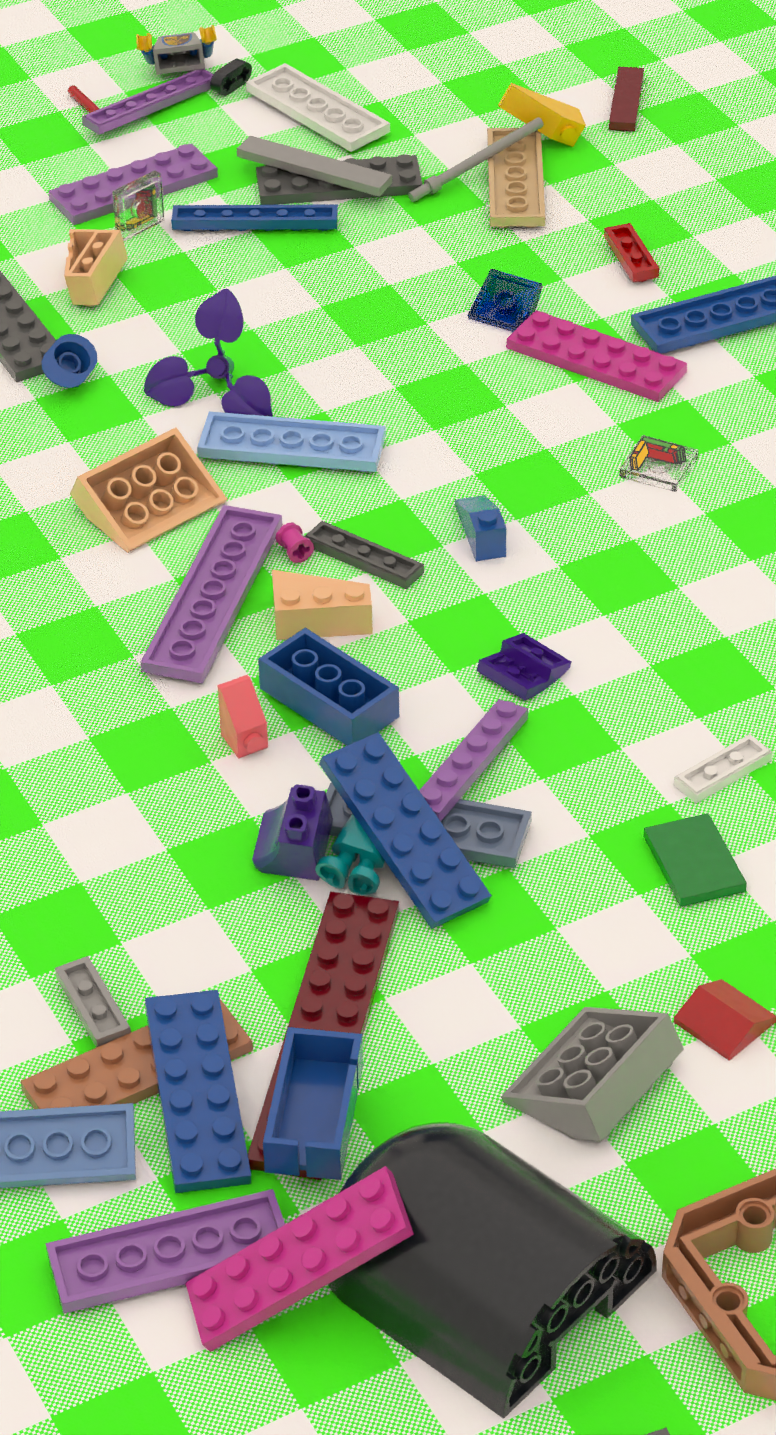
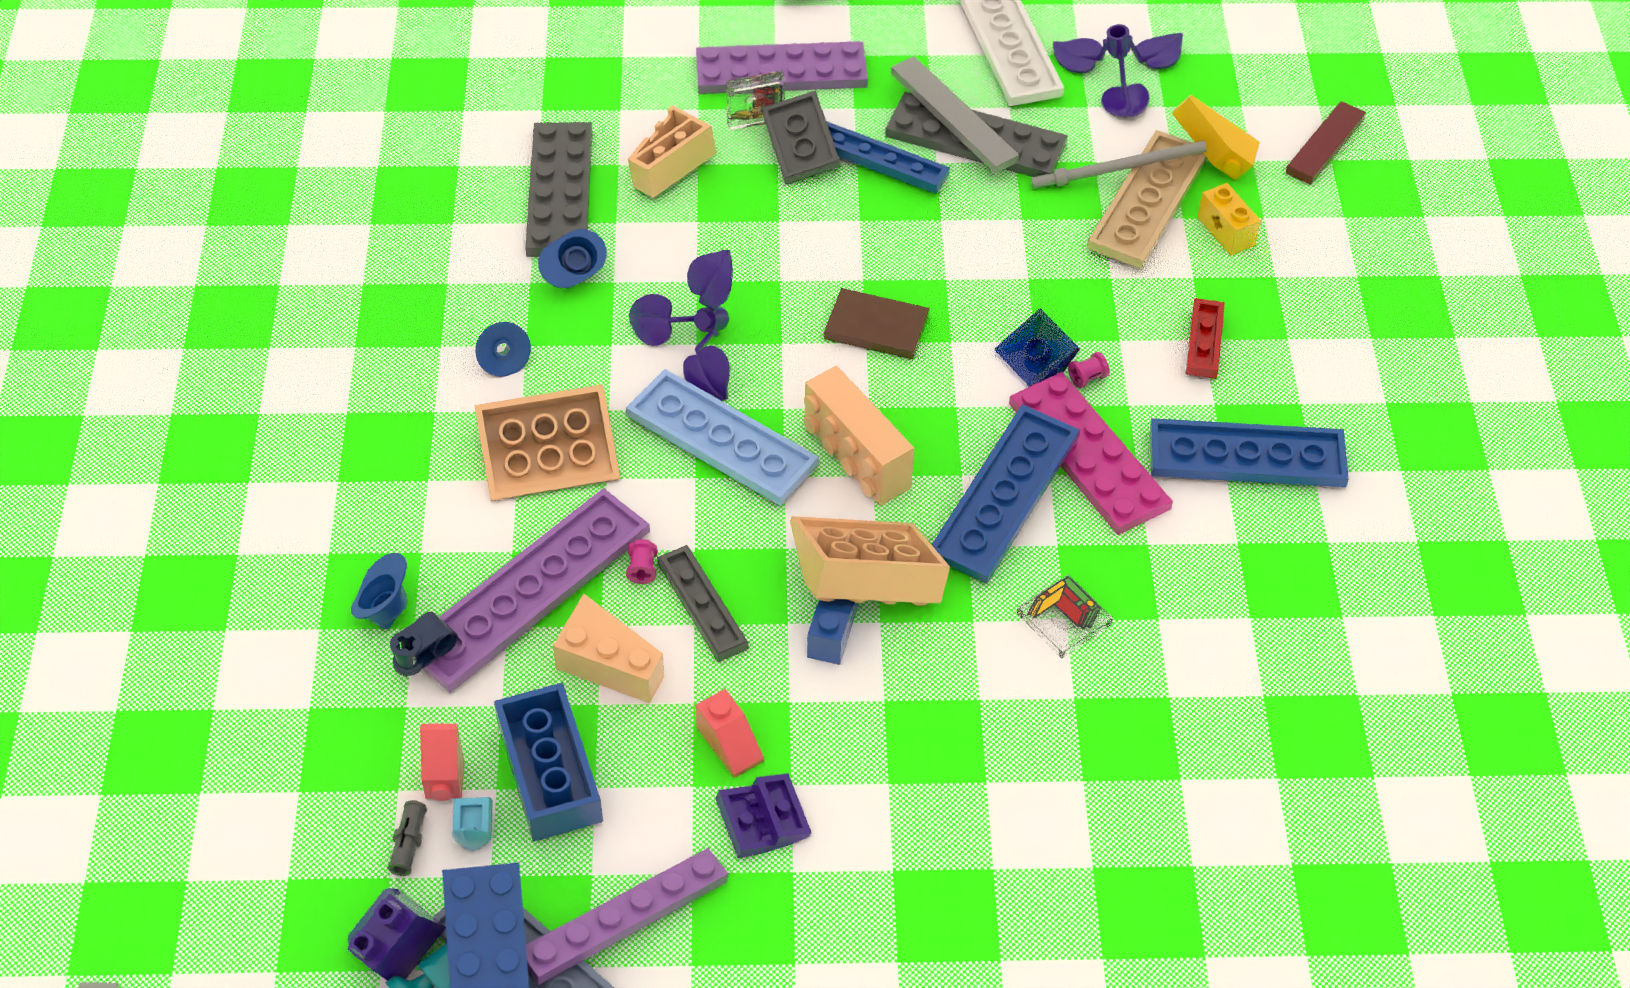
camera: 25 degrees right, 10 degrees up
none -> blue piece [351,553,408,630]
none -> dark grey pin [387,800,428,876]
none -> dark blue piece [390,611,458,676]
none -> medium azure plate [452,797,493,851]
none -> blue piece [475,322,531,377]
none -> coral slope [695,689,764,778]
none -> dark grey tile [761,90,841,185]
none -> light nougat slope [790,516,950,606]
none -> light nougat brick [803,365,914,506]
none -> reddish brown tile [824,288,930,359]
none -> blue plate [931,404,1080,584]
none -> dark purple plant [1053,24,1183,117]
none -> dark pink bush [1068,351,1110,389]
none -> yellow brick [1197,183,1261,256]

